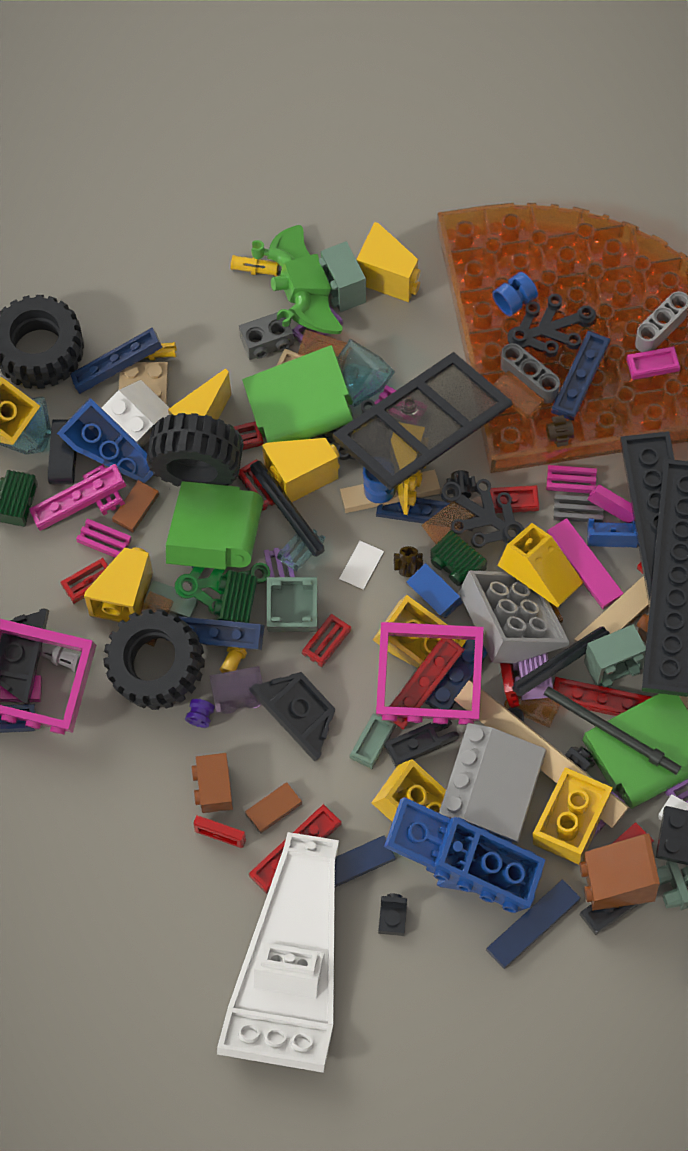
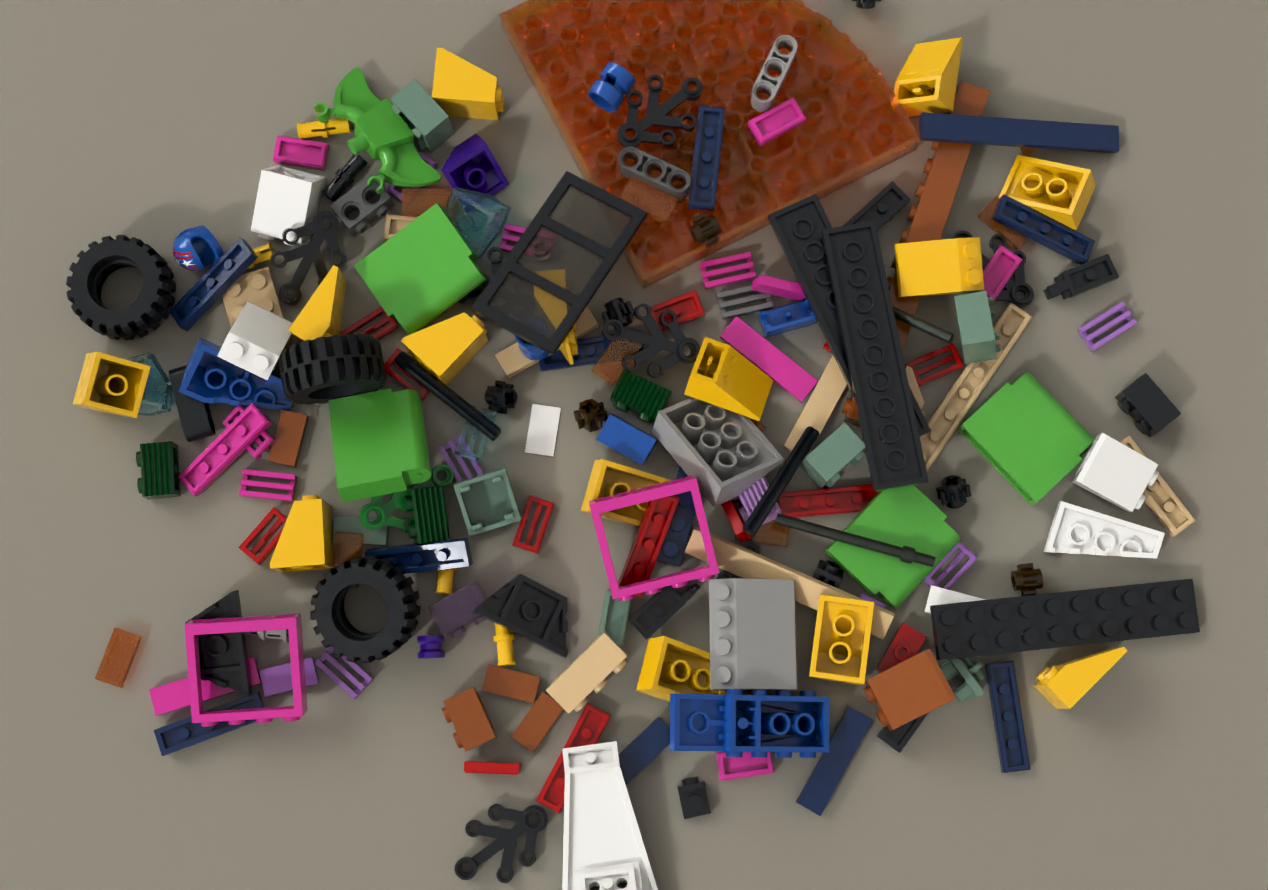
camera: 20 degrees left, 15 degrees up
none -> blue helmet [172,225,224,271]
none -> white slope [251,165,327,246]
none -> medium lavender tile [259,657,320,697]
none -> black plant [270,211,347,305]
none -> dark pink tile [273,135,329,171]
none -> medium lavender tile [315,646,374,699]
none -> black pin [322,154,368,202]
none -> dark purple slope [441,134,509,212]
none -> black plant [455,804,548,883]
none -> dark orange tile [481,664,541,704]
none -> black gear [484,380,518,414]
none -> yellow pin [493,623,515,667]
none -> tan brick [546,630,627,714]
none -> dark pink tile [716,752,774,781]

